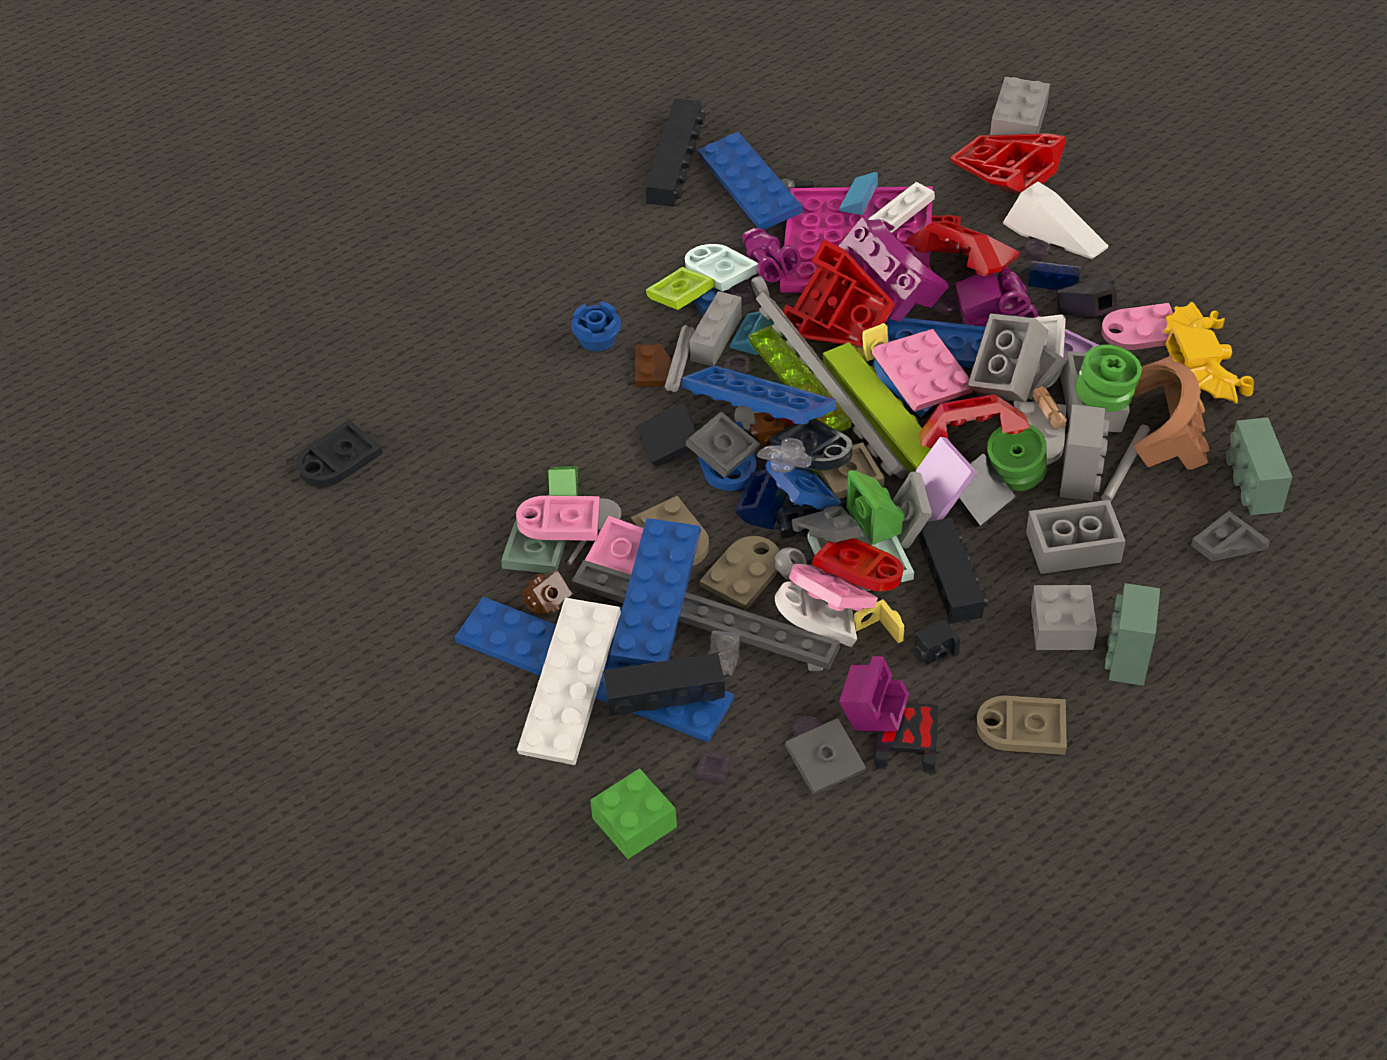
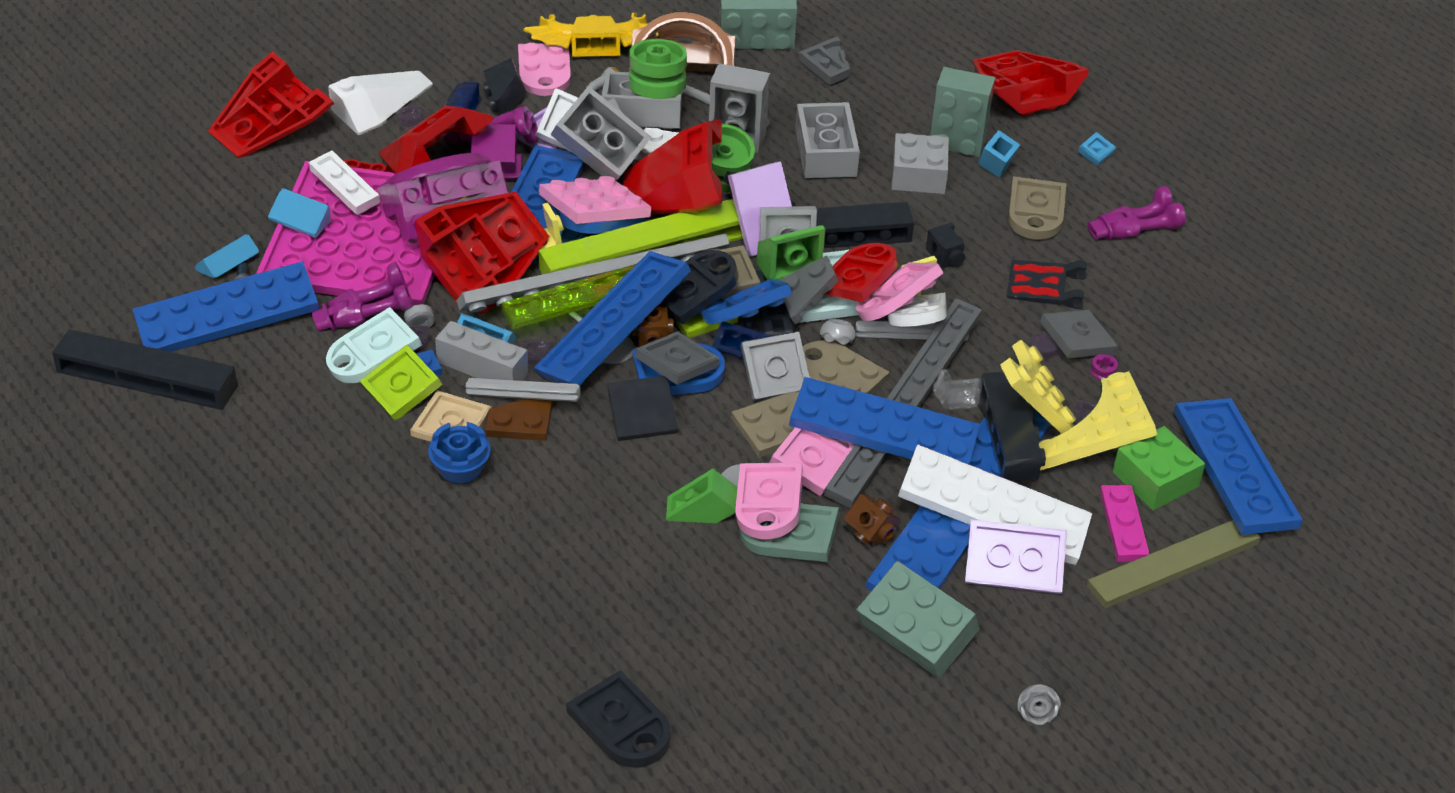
camera: 90 degrees left, 5 degrees down
clear plate [757,438,812,473] -> none
magenta plate [839,656,909,731] -> none
light grey brick [990,77,1050,135] -> none
light nougat axle [1033,386,1067,430] -> none
none -> dark azure slope [195,234,259,278]
none -> tan tile [410,391,492,442]
none -> light grey tile [741,332,810,401]
none -> sand green brick [856,561,980,678]
none -> tile [965,520,1067,594]
none -> red wedge [973,50,1089,116]
none -> dark azure brick [978,130,1020,177]
none -> light yellow plate [1000,340,1076,434]
none -> light grey plate [1017,684,1061,725]
none -> light yellow plate [1039,371,1157,470]
none -> dark azure tile [1078,132,1116,166]
none -> olive tile [1086,520,1261,608]
none -> magenta piece [1087,186,1186,240]
none -> magenta bush [1090,354,1118,380]
none -> dark pink plate [1100,485,1149,562]
none -> blue plate [1174,398,1303,535]

